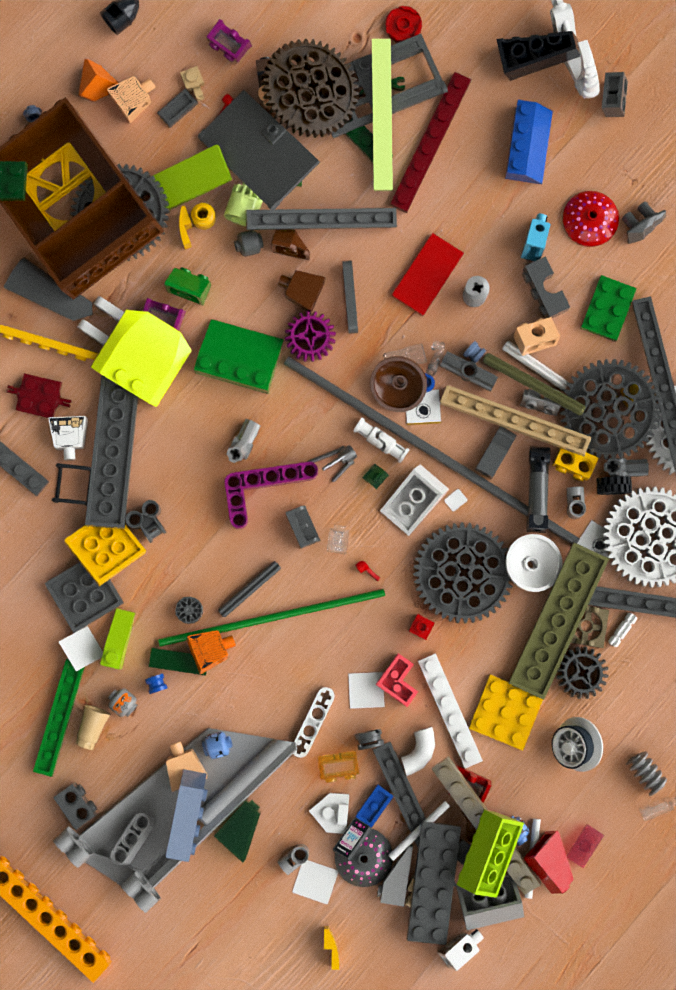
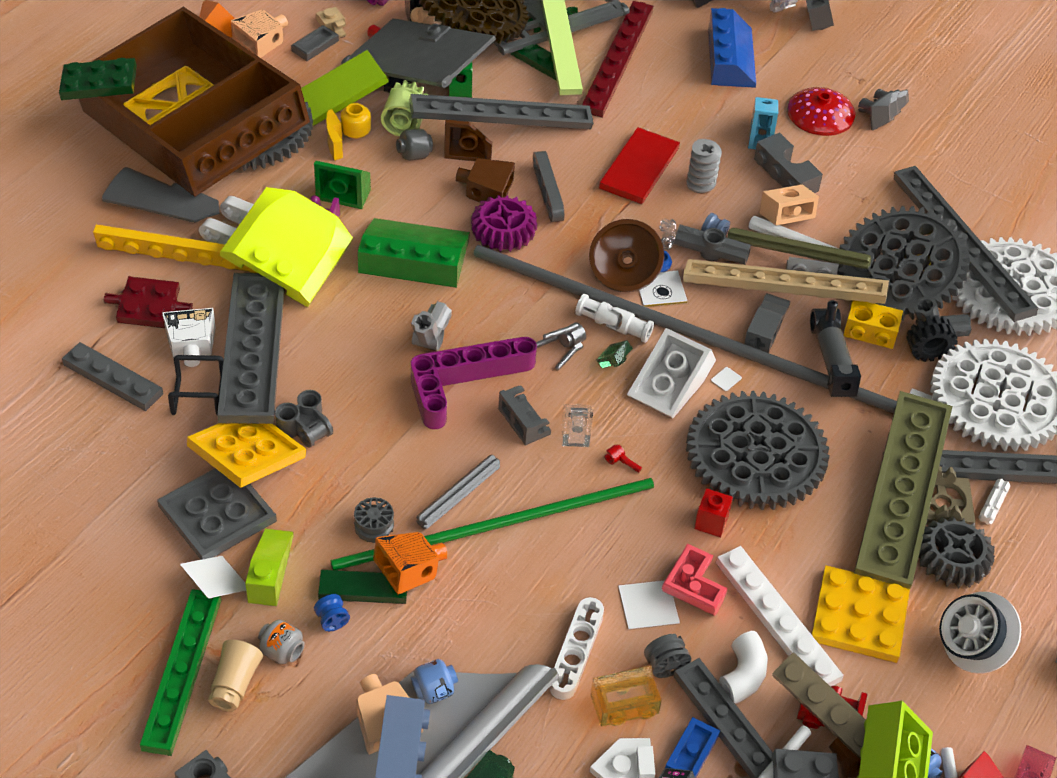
camera: 10 degrees left, 35 degrees down
white dish [505,534,563,592] -> none
light grey piece [567,487,586,519] -> none
green plate [580,275,637,342] -> none

